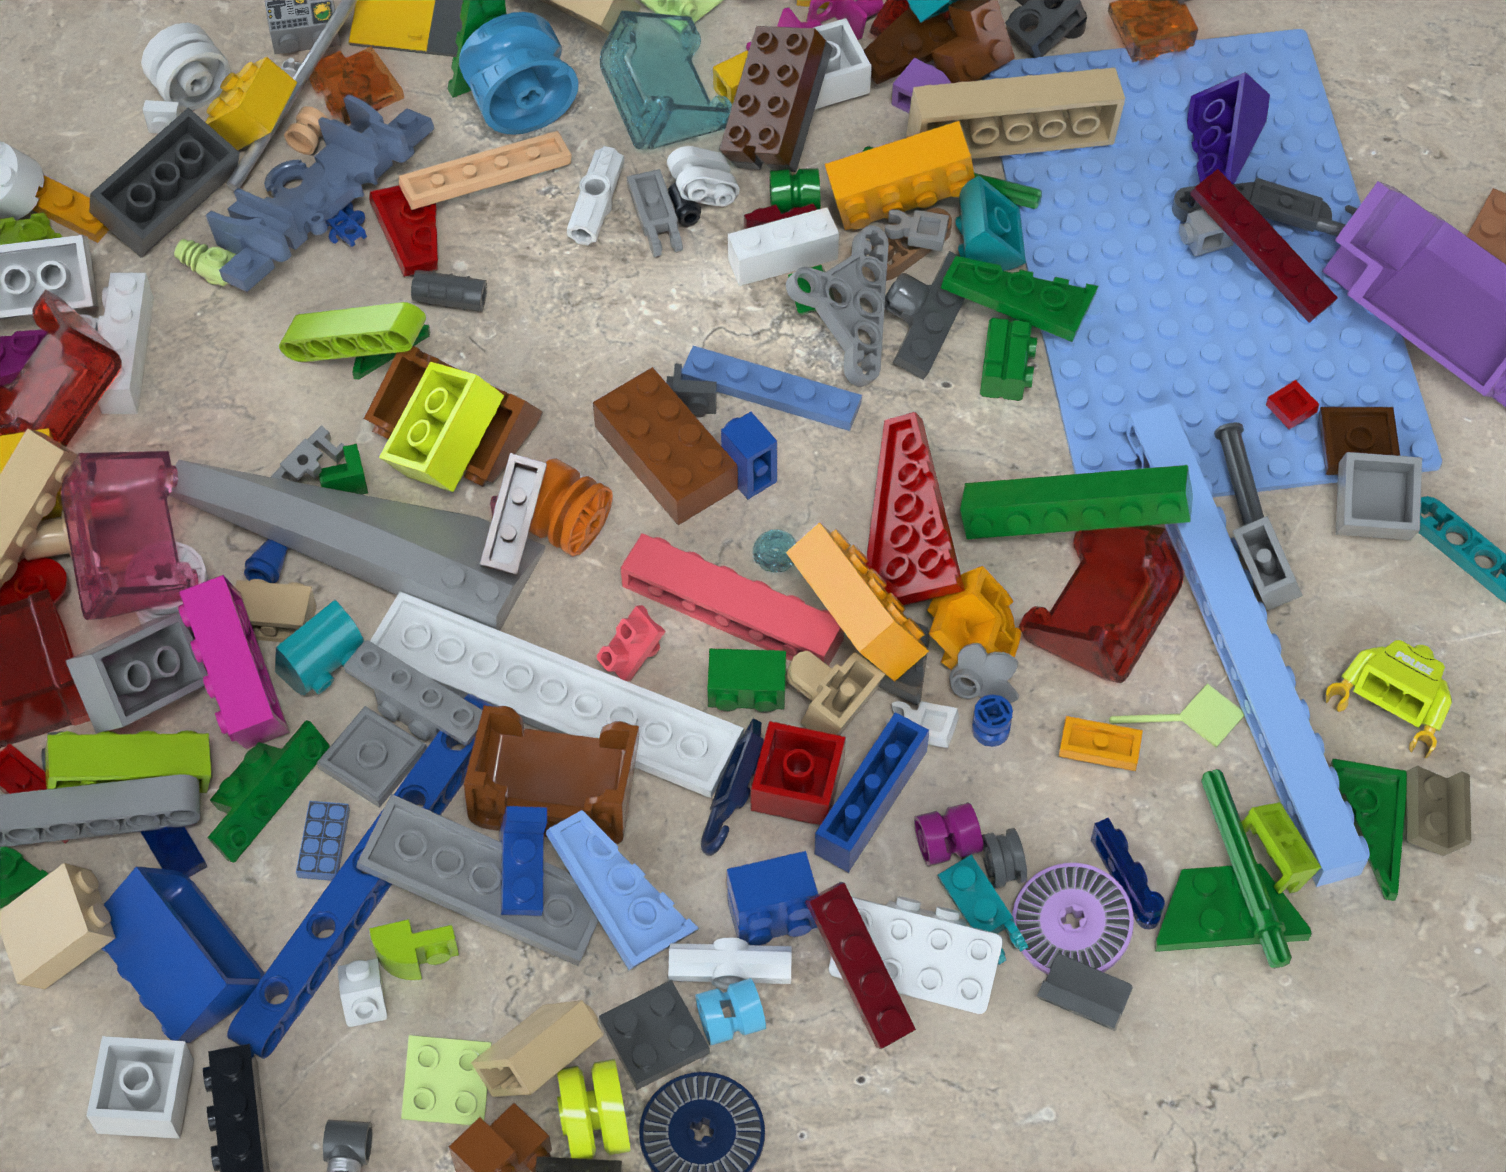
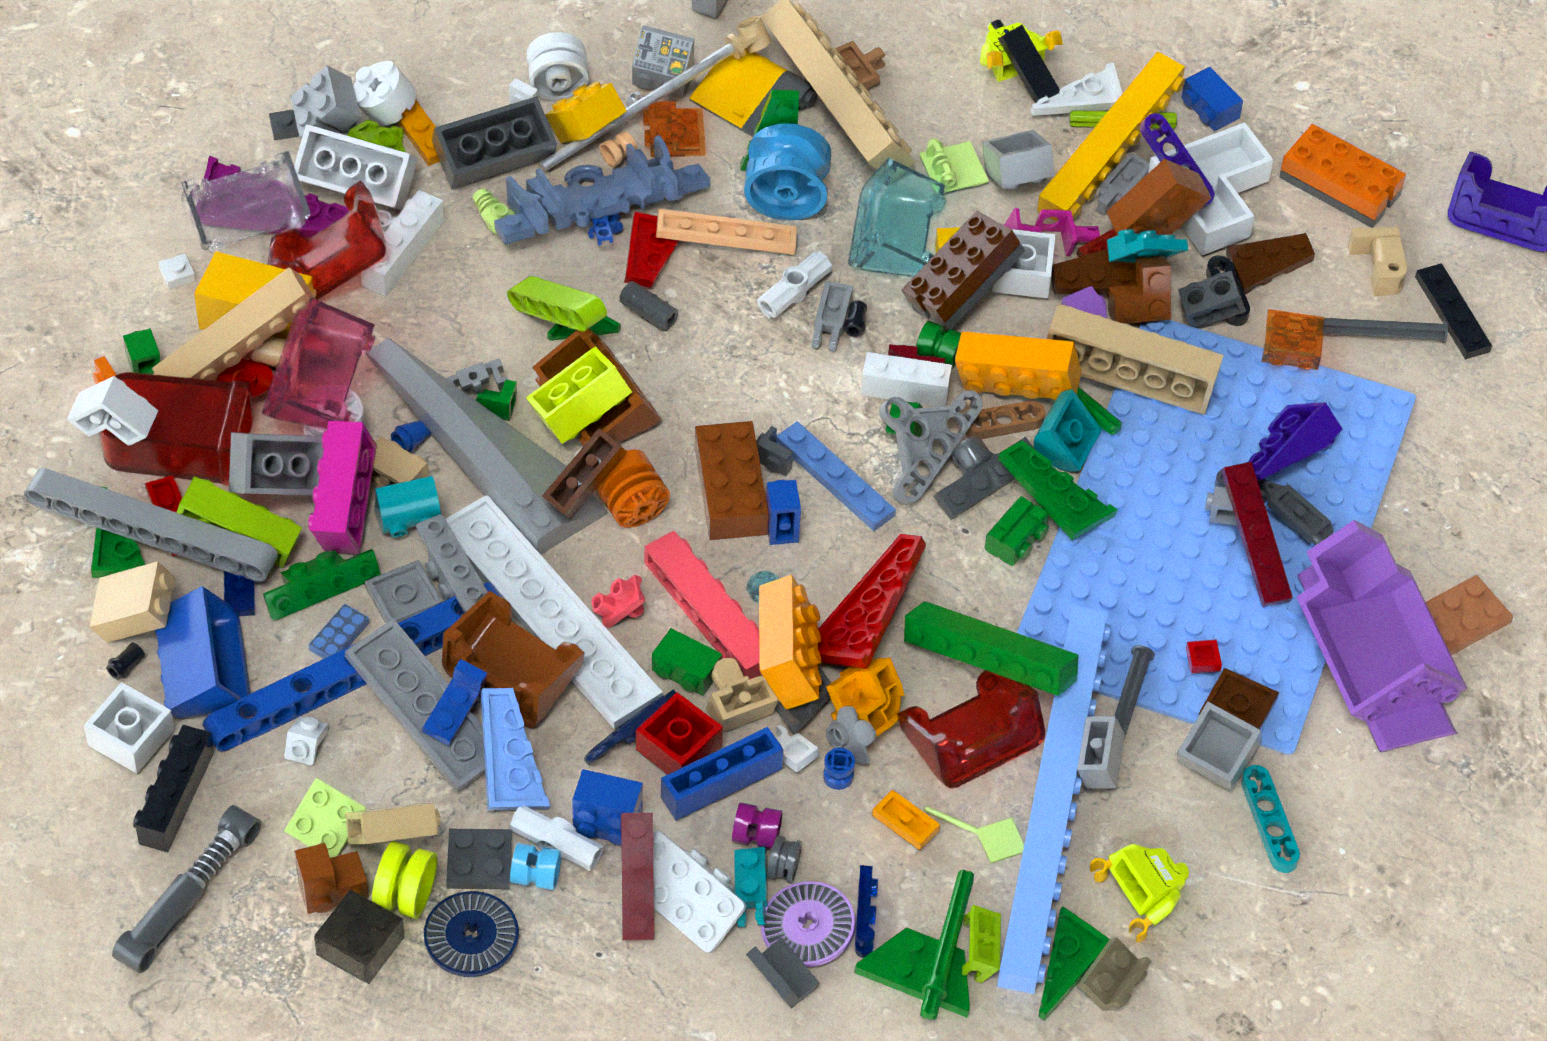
camera: 25 degrees right, 5 degrees down
lime brick [369,919,459,980] -> none
white brick [667,146,740,207] -> none
light grey plate [885,210,949,251] -> none
none -> black pin [106,642,145,680]

